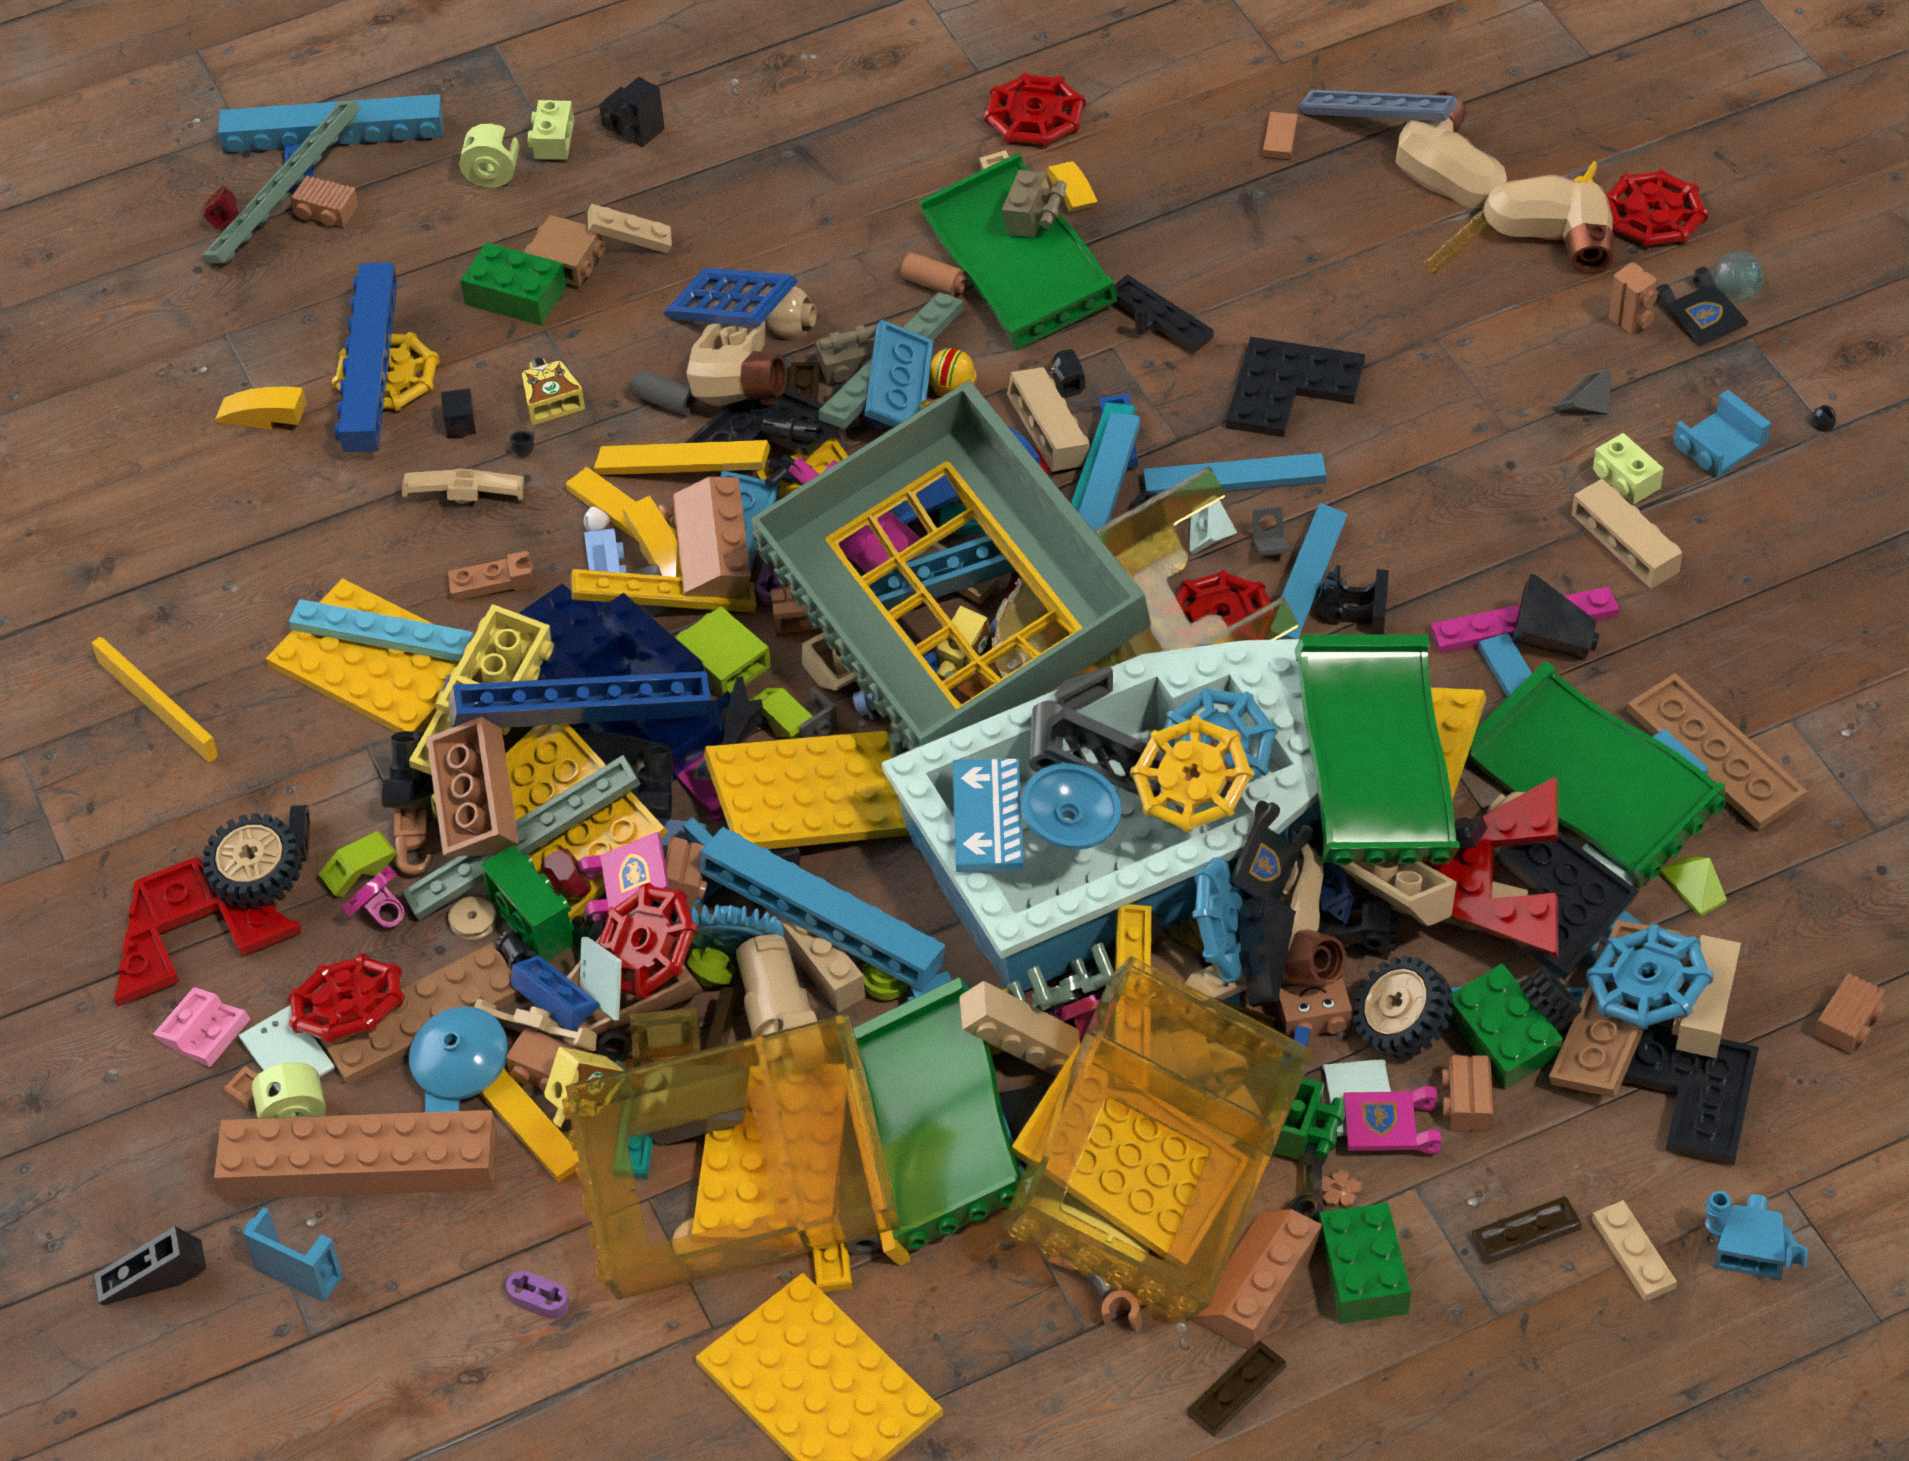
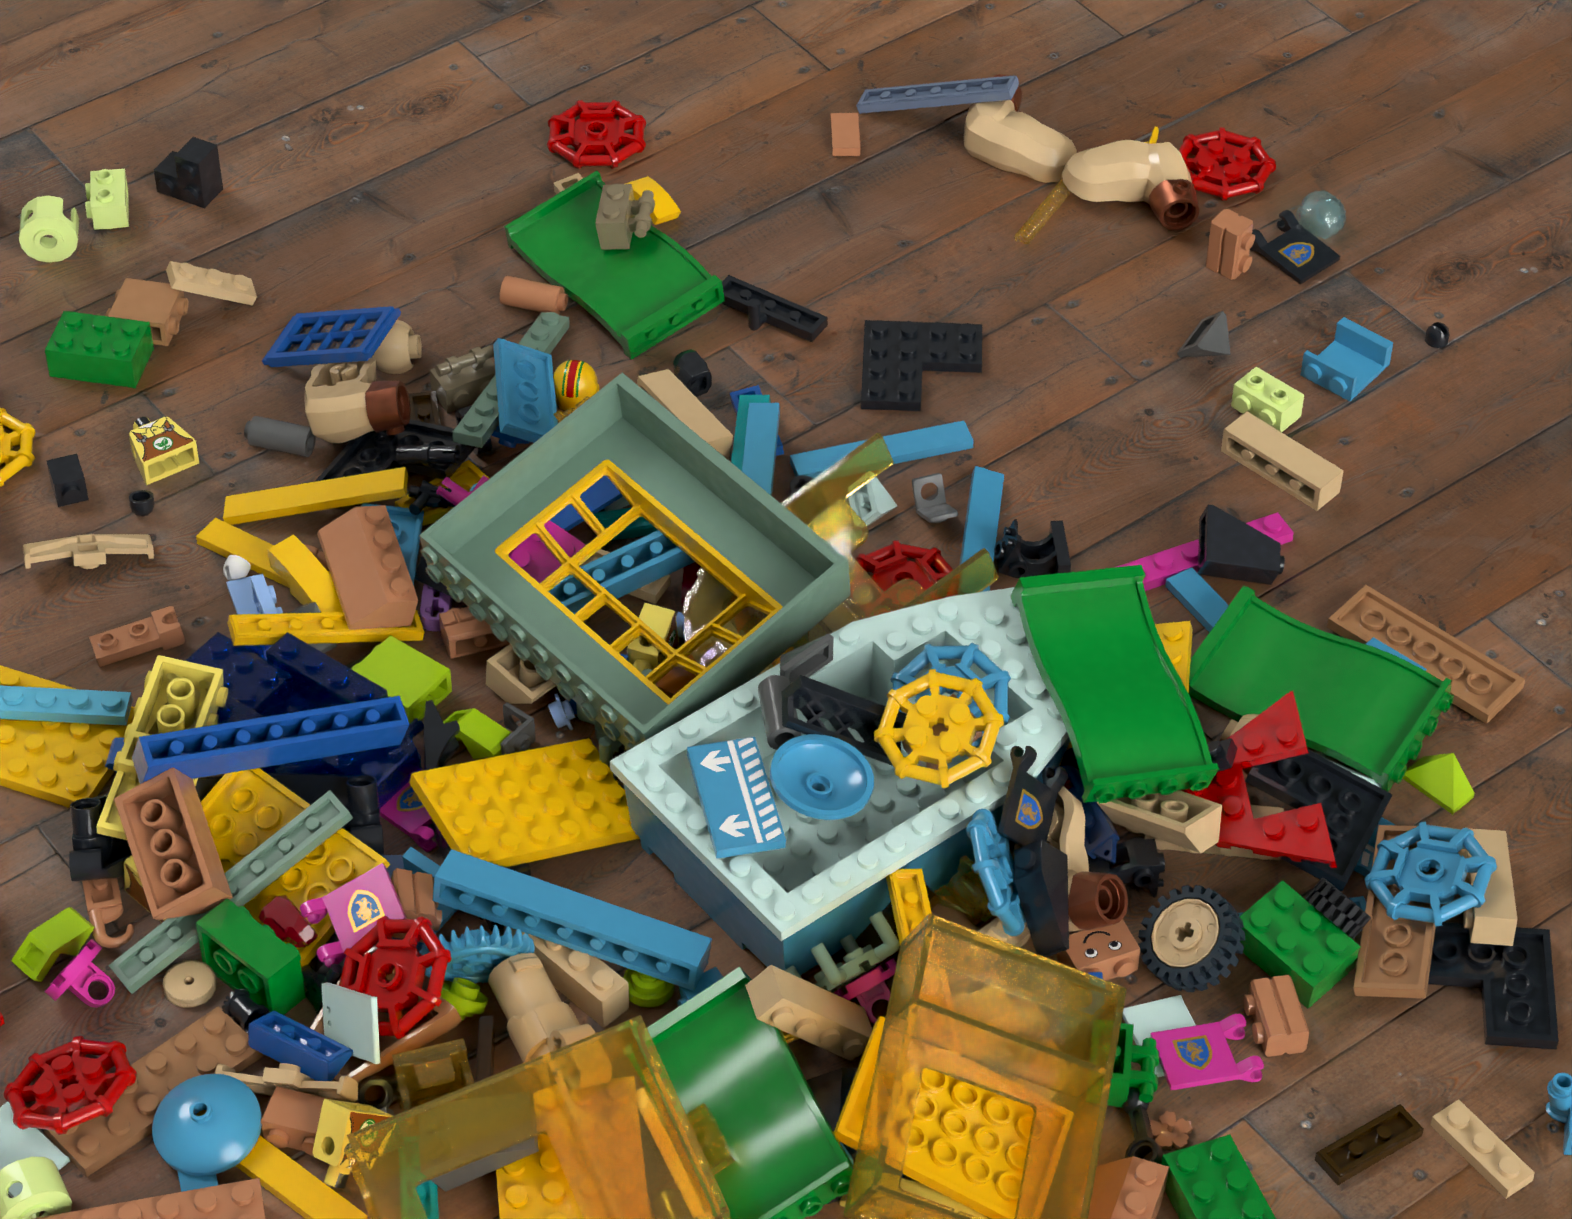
camera: 15 degrees left, 5 degrees down
none -> clear yellow plate [674,1103,736,1181]

